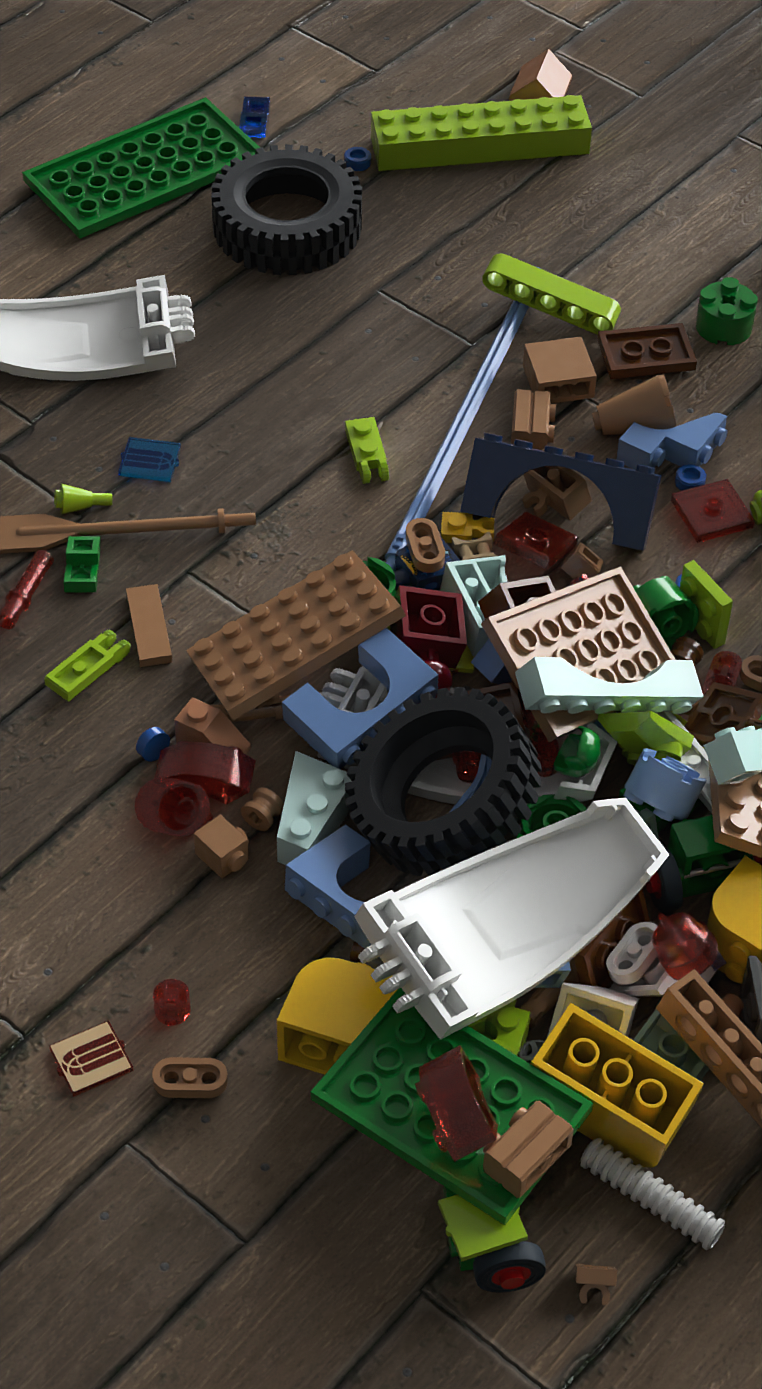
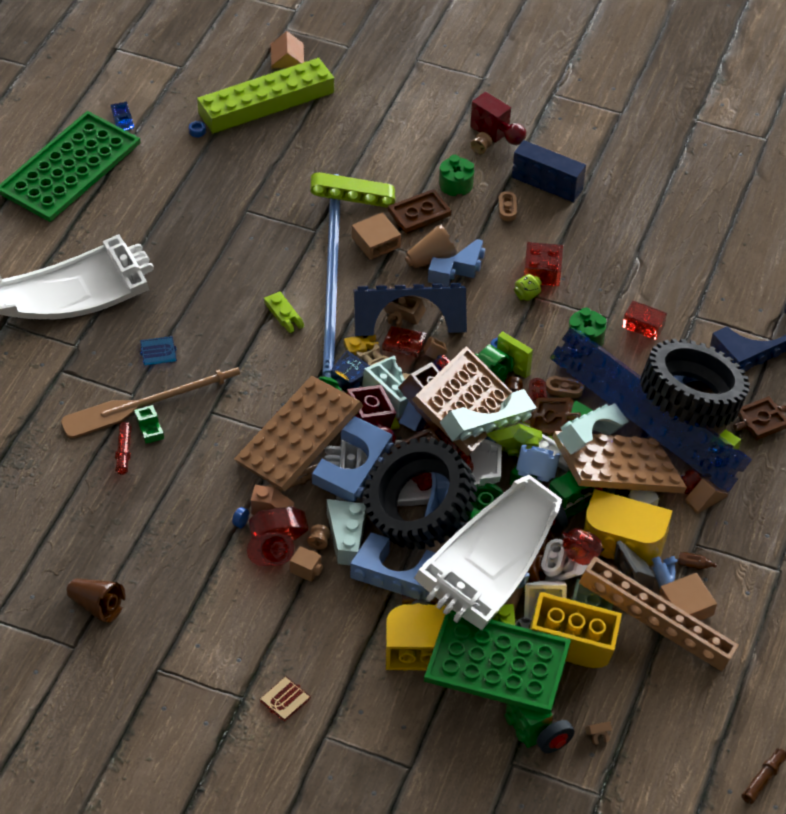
camera: 20 degrees left, 0 degrees up
lime hinge [44,629,131,702] -> none
lime cone [54,483,113,514] -> none
medium nougat tile [126,584,172,667] -> none
medium nougat plate [152,1057,228,1098] -> none
clear red wheel [153,979,191,1026] -> none
black tyre [211,144,362,275] -> none
medium nougat plate [405,518,445,573] -> none
clear red brick [415,1045,498,1162] -> none
lime piece [438,1195,528,1262] -> none
medium nougat brick [483,1101,574,1198] -> none
medium nougat brick [511,389,556,450] -> none
green hair [553,726,601,778] -> none
white piece [580,1137,725,1250] -> none
clear red plate [671,479,755,543] -> none
blue tile [675,464,706,493] -> none

